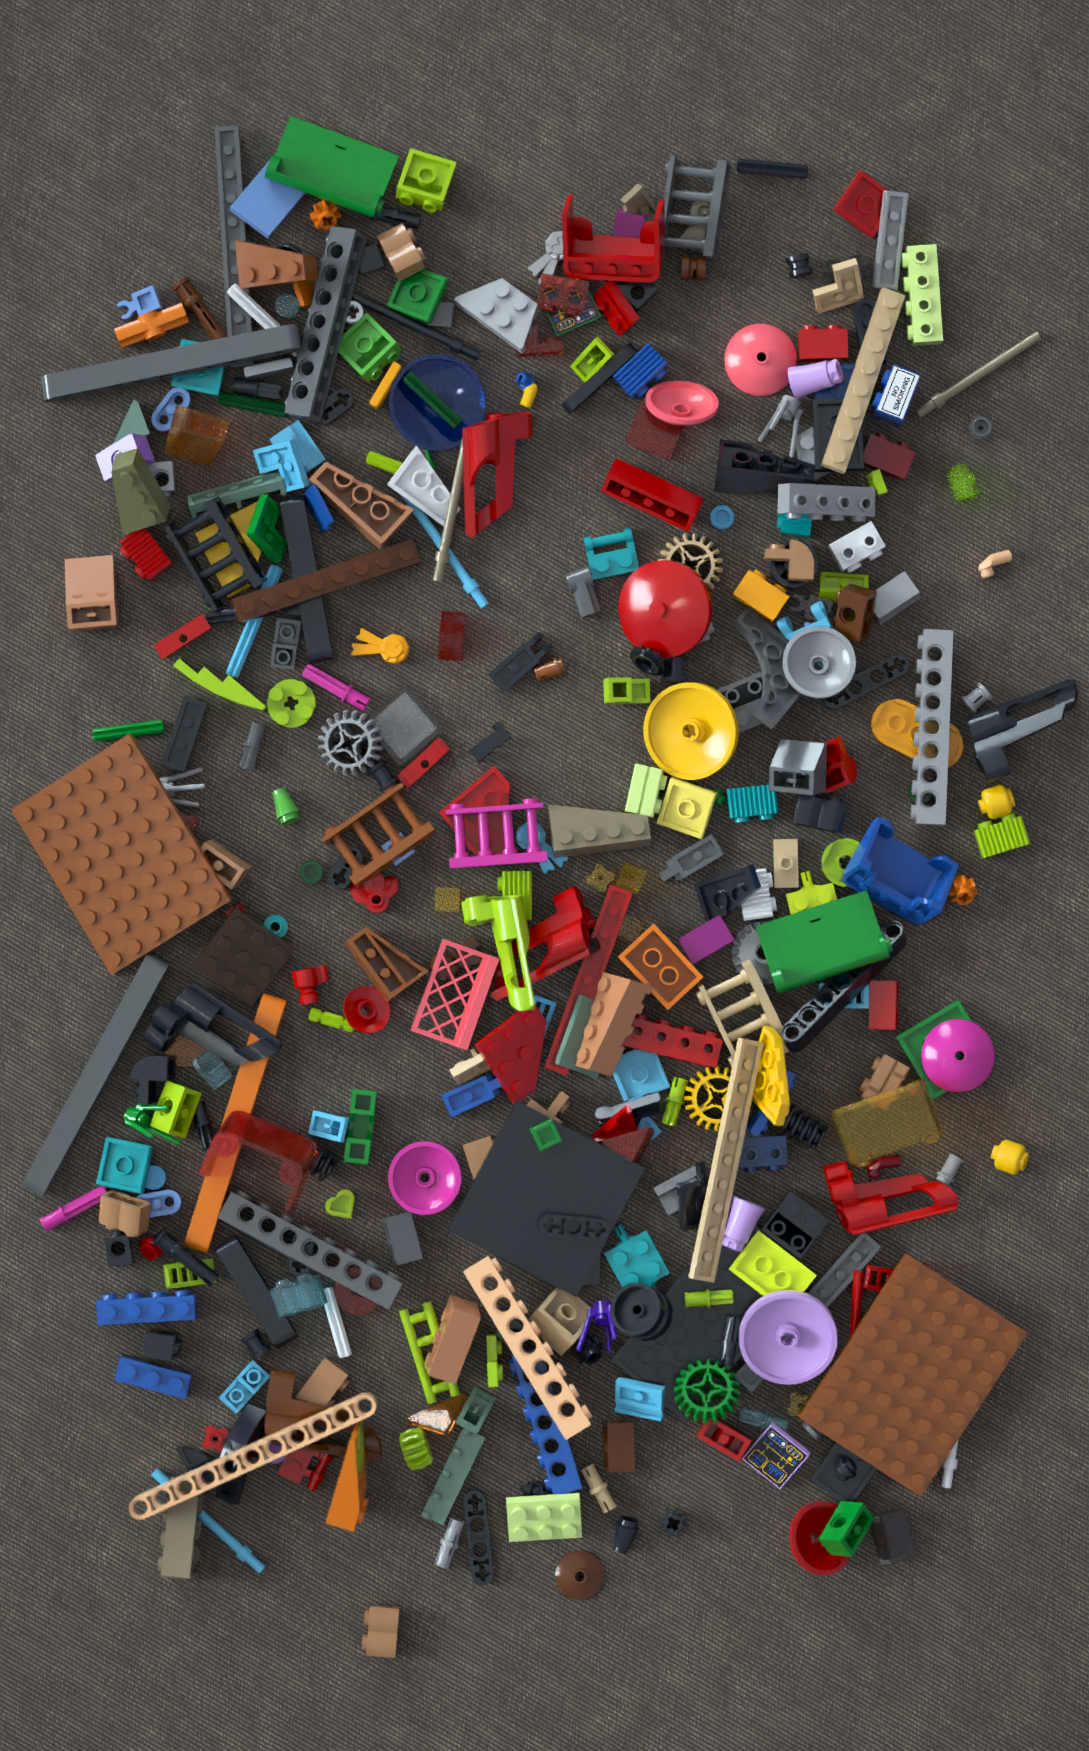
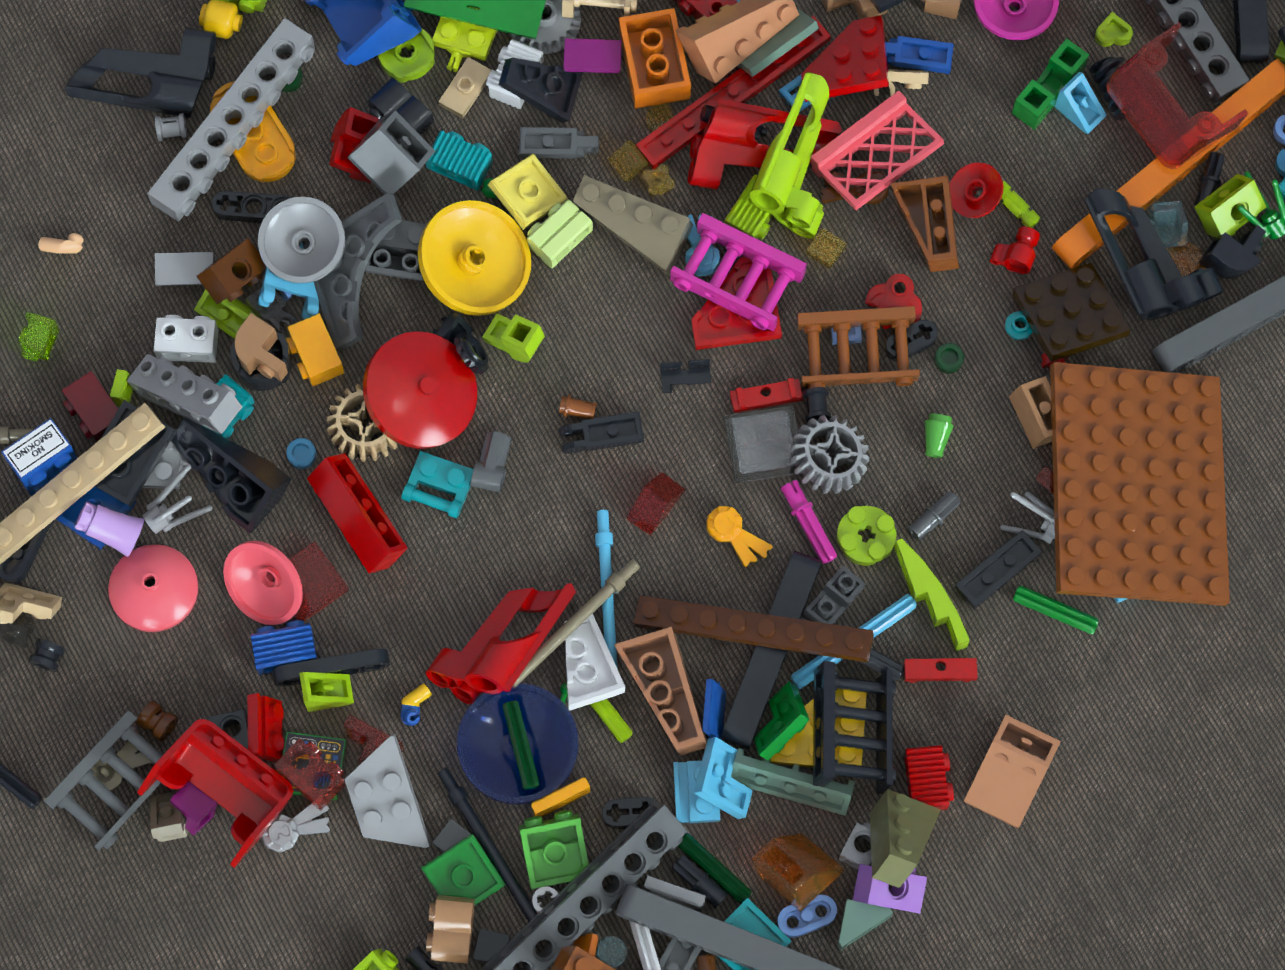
camera: 150 degrees left, 15 degrees down
red brick [798,325,848,362] -> none

